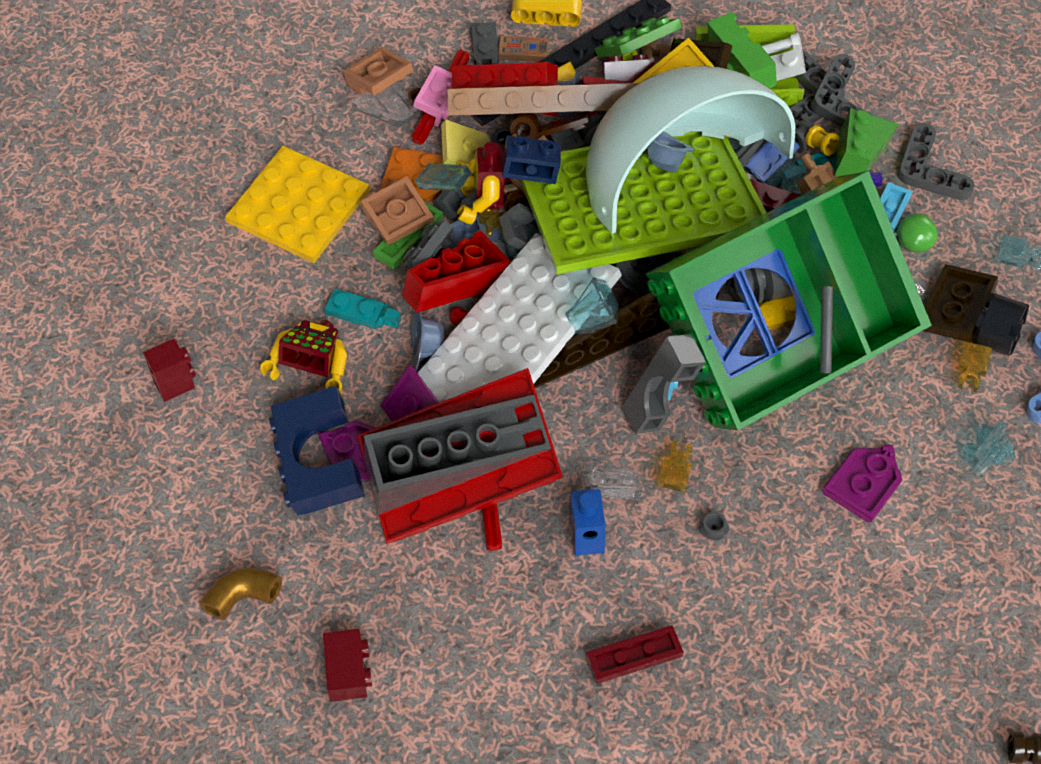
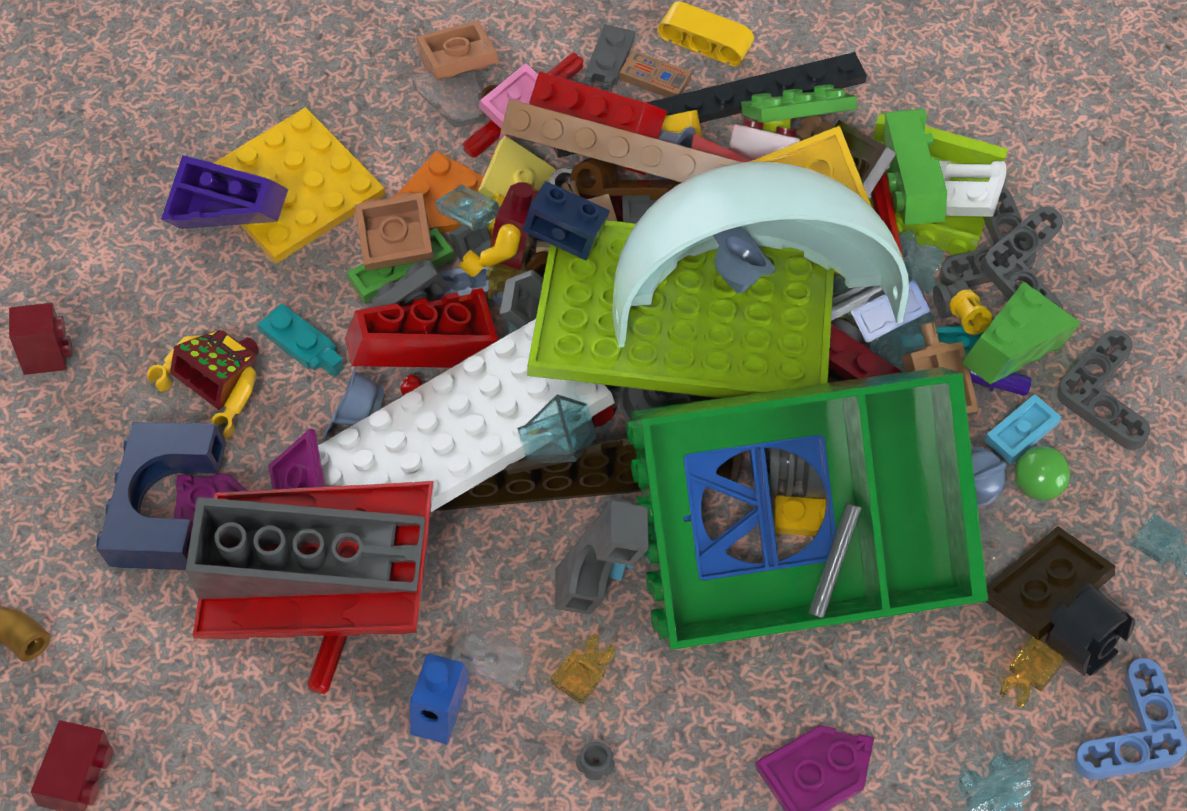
camera: 20 degrees right, 0 degrees up
none -> dark purple wedge [161,155,288,229]

